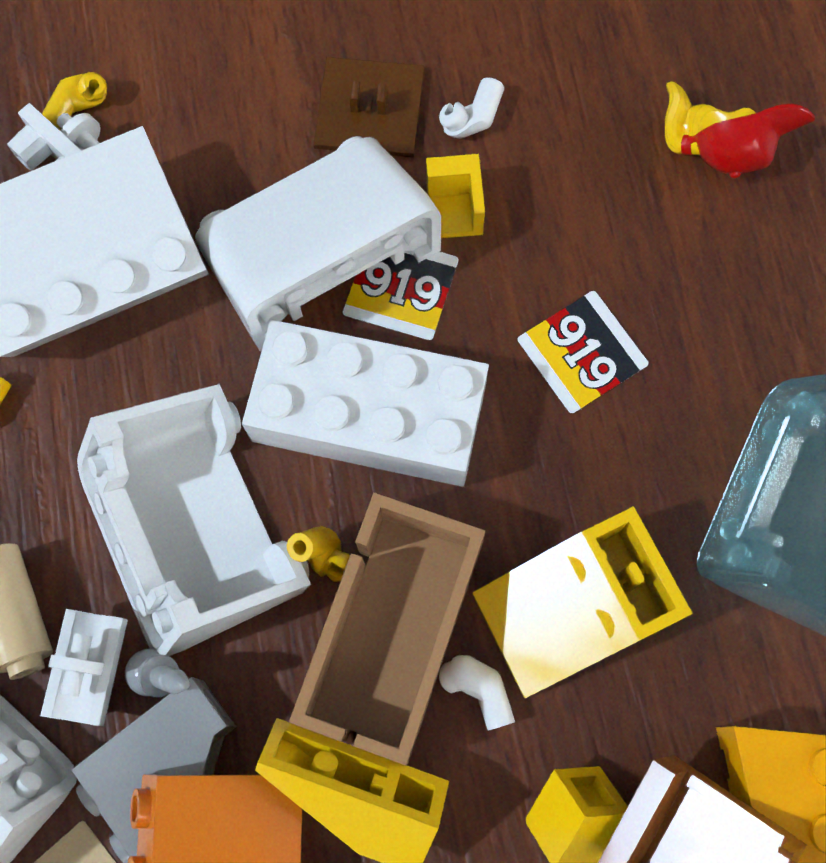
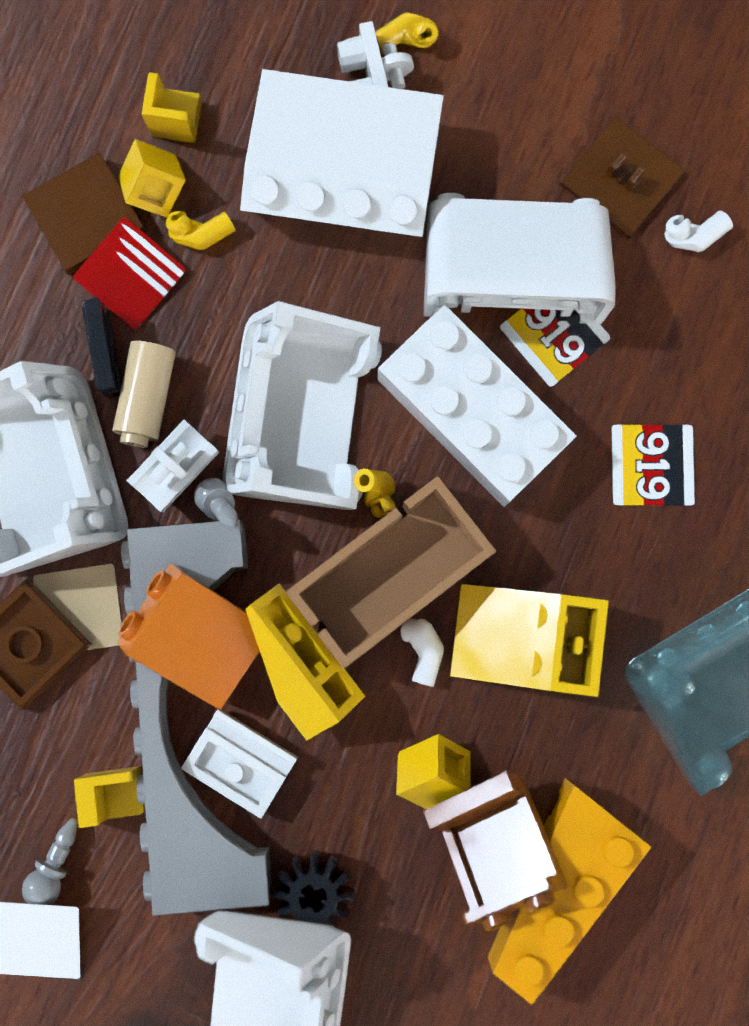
camera: 30 degrees right, 10 degrees up
yellow panel [426,154,485,238] -> none

